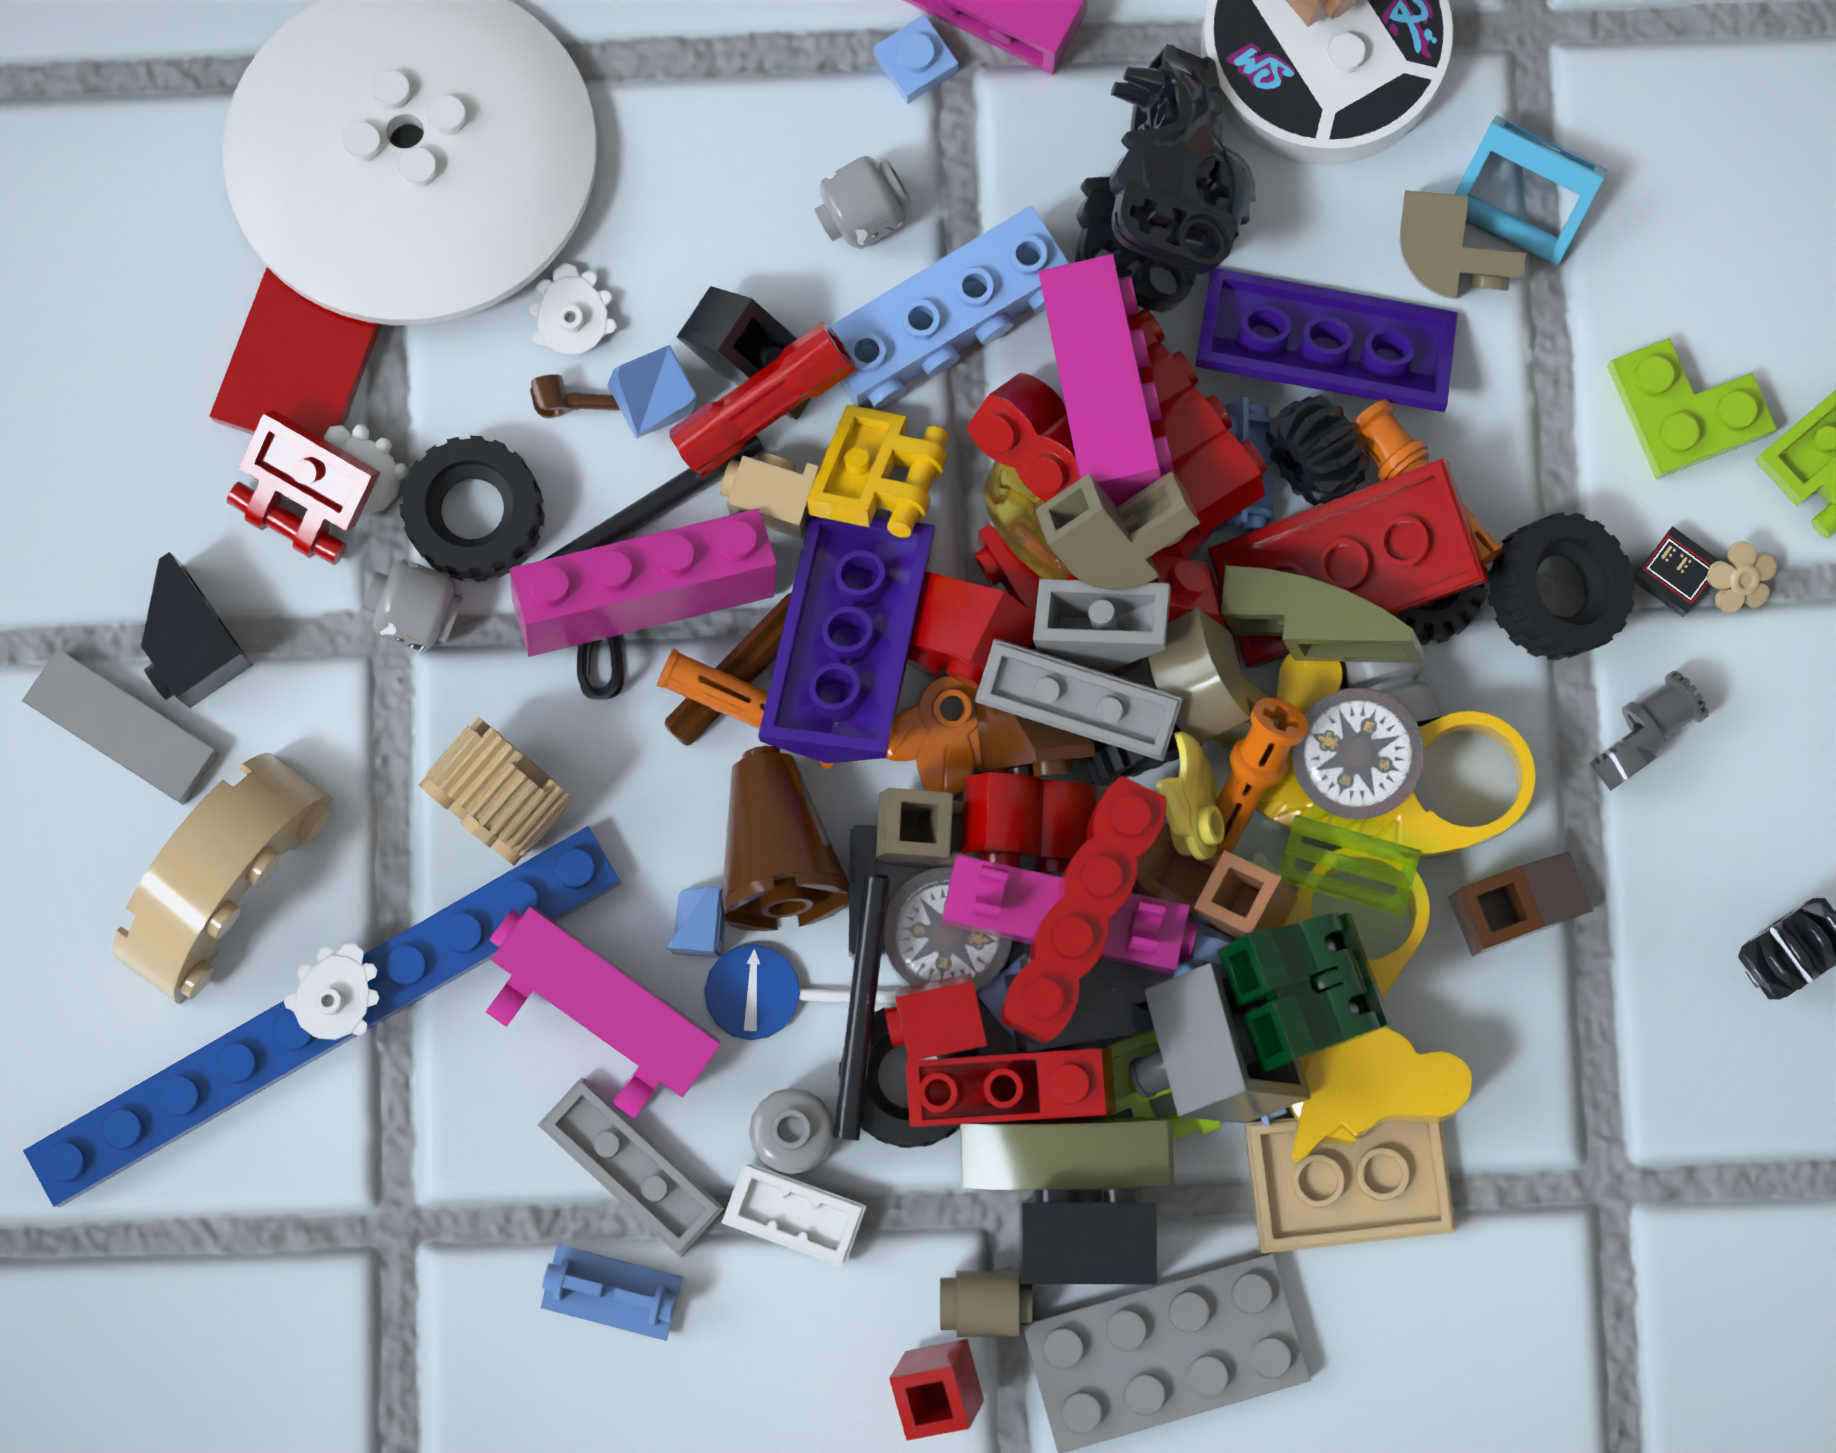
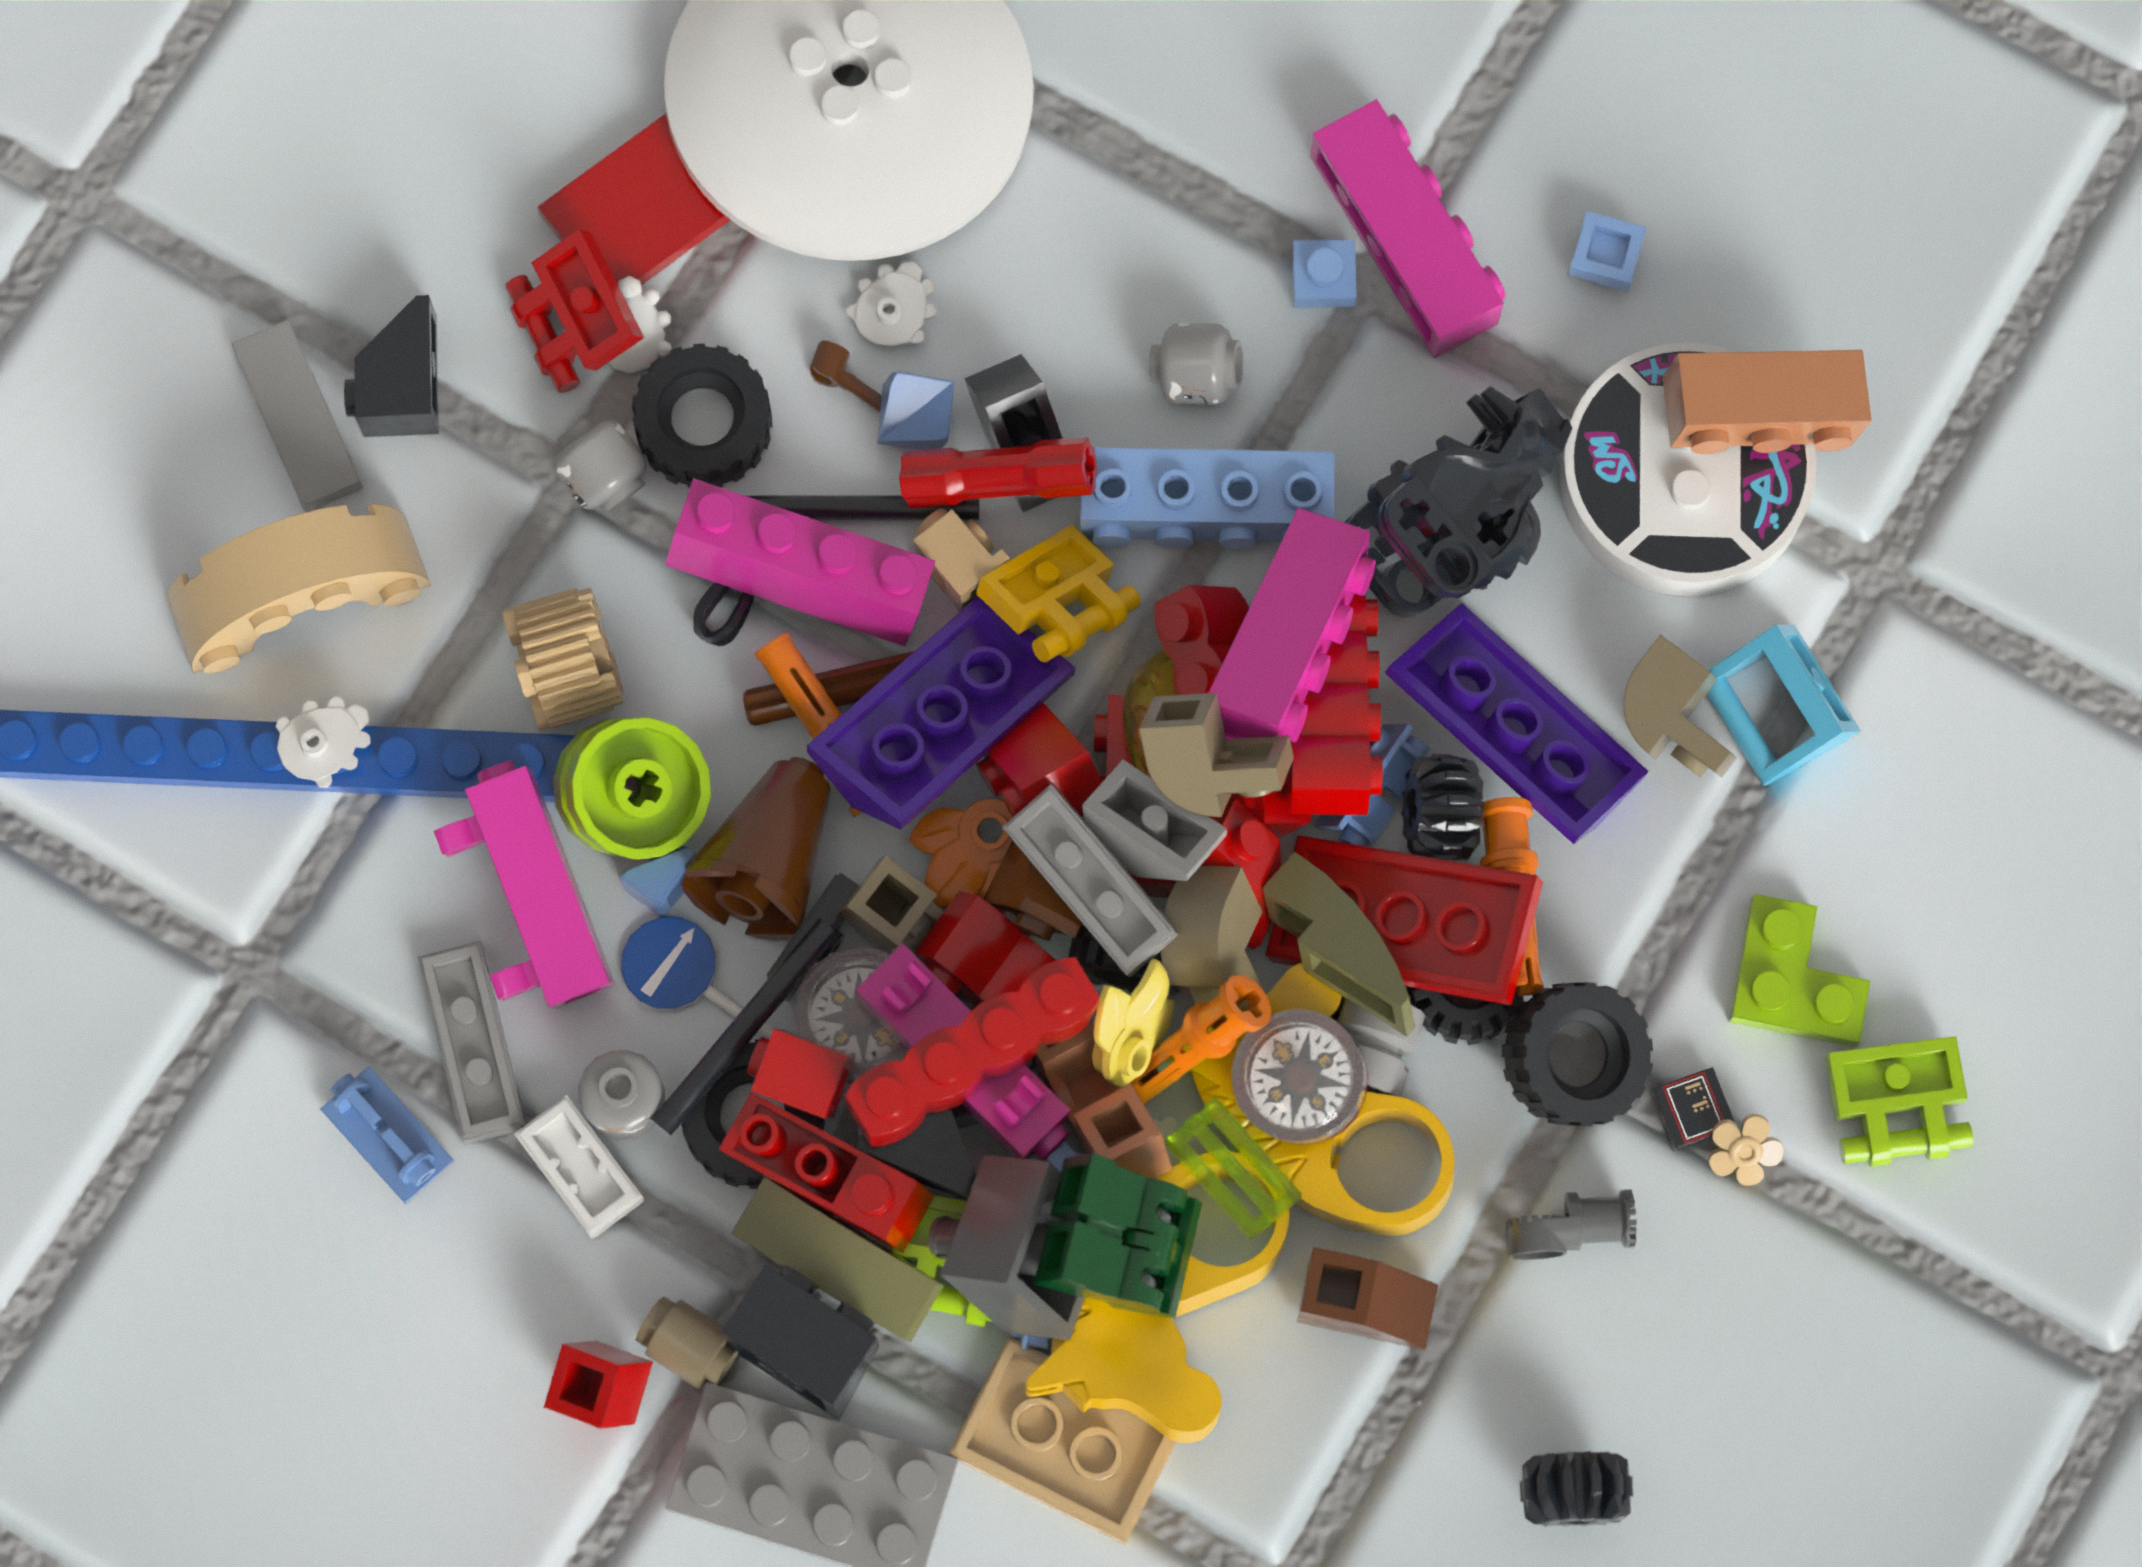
camera: 30 degrees right, 5 degrees down
none -> lime wheel [553,717,711,859]

